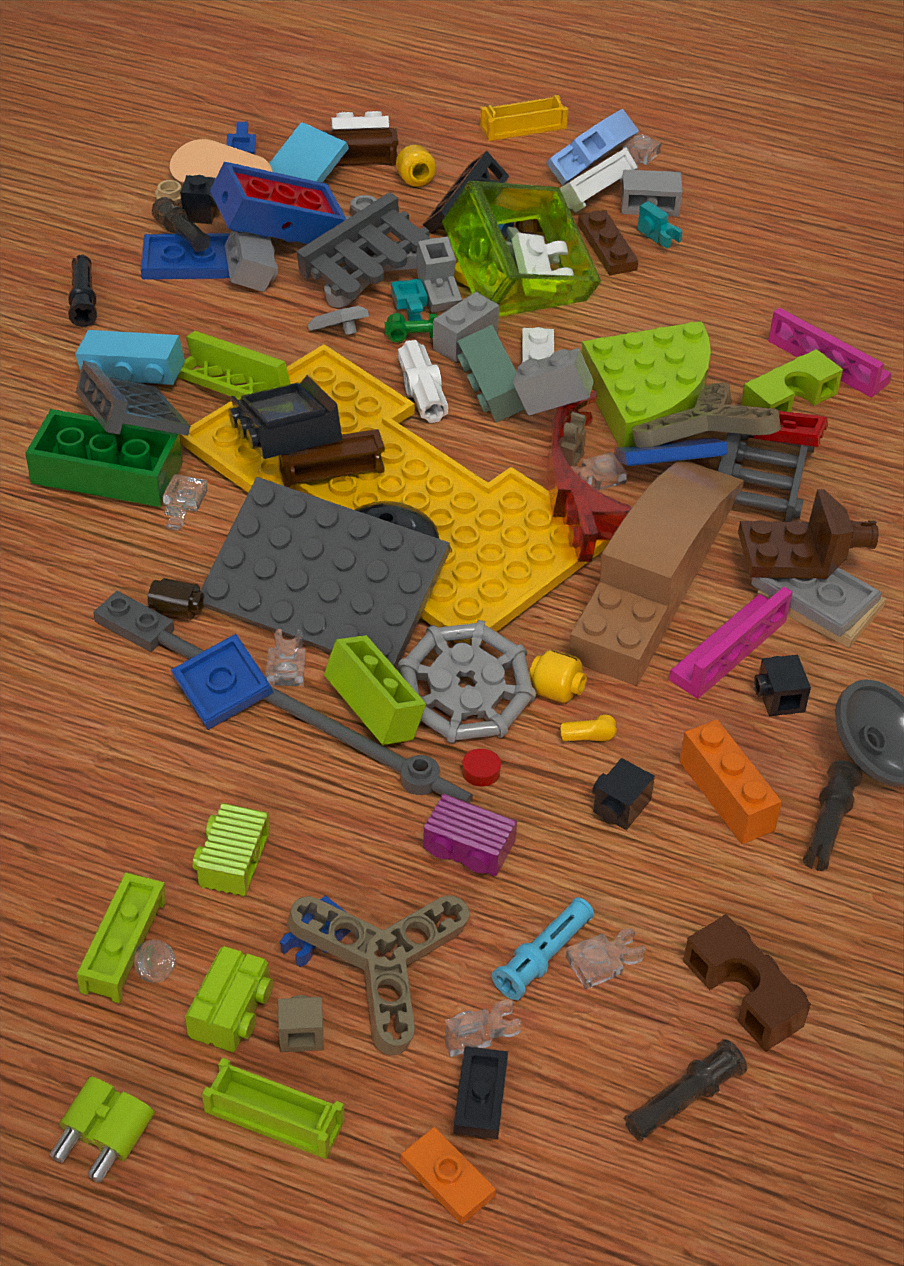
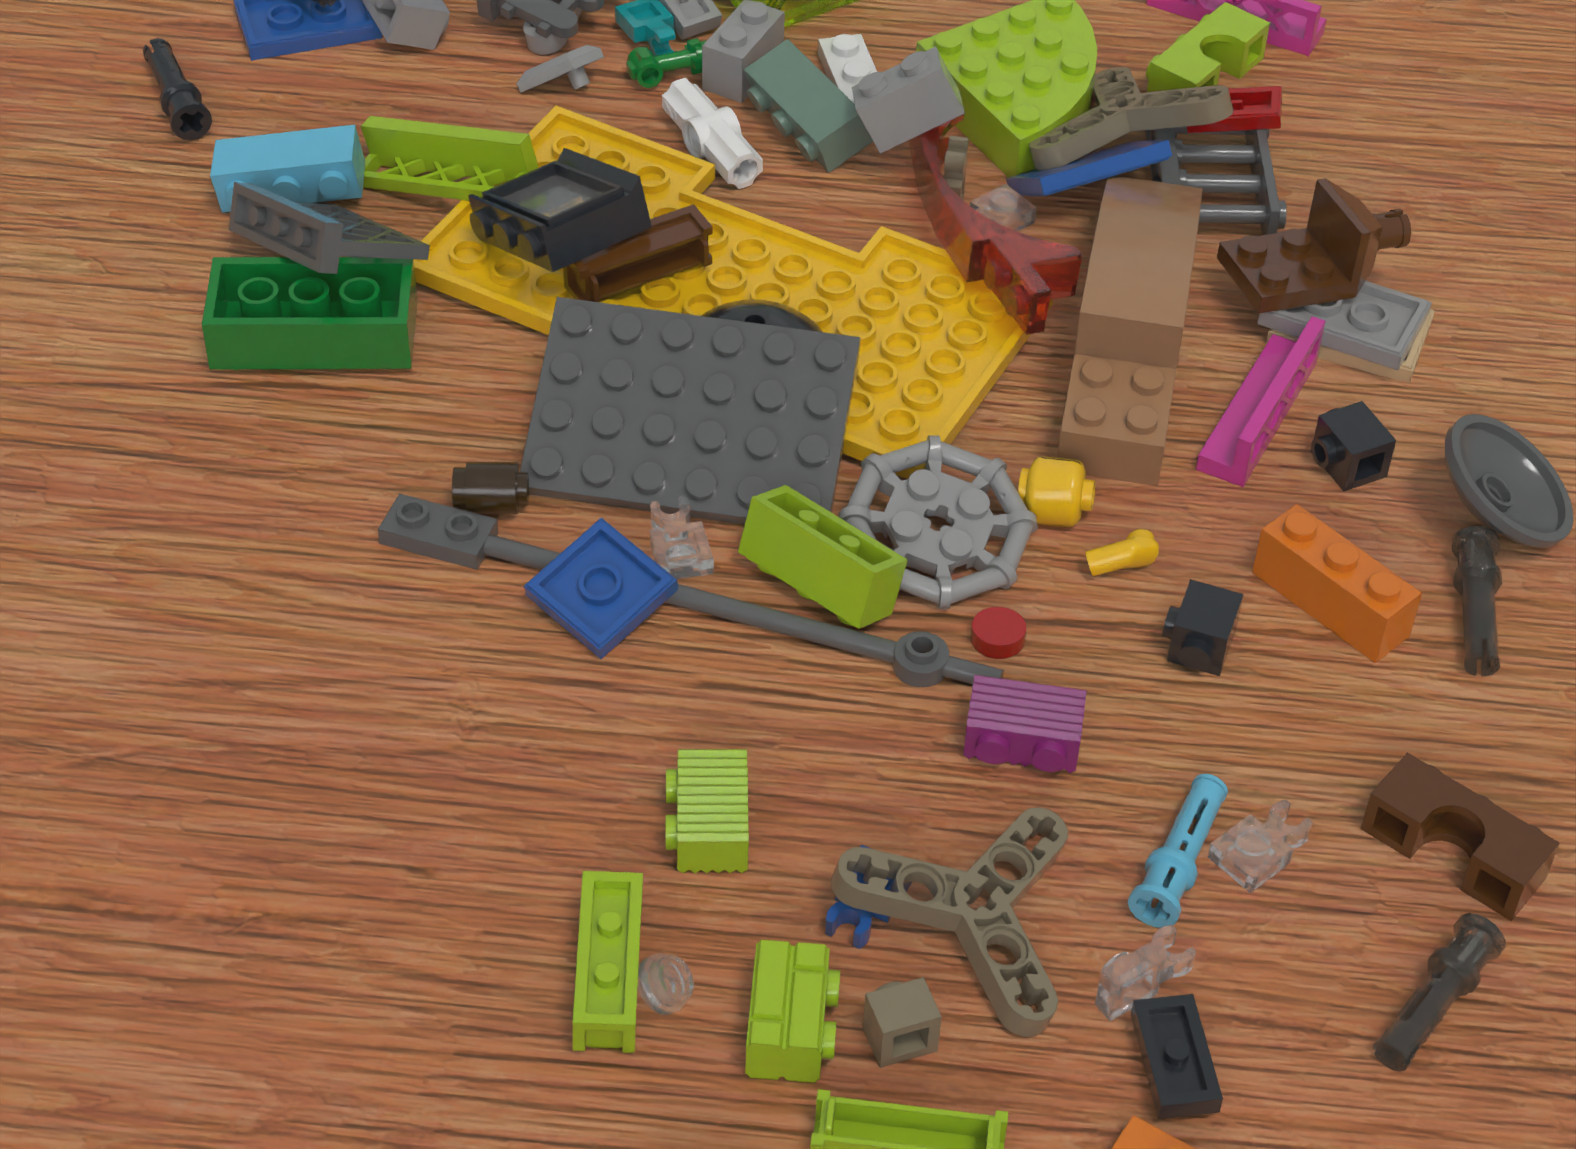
camera: 15 degrees left, 0 degrees up
clear plate [163,474,208,531] -> none

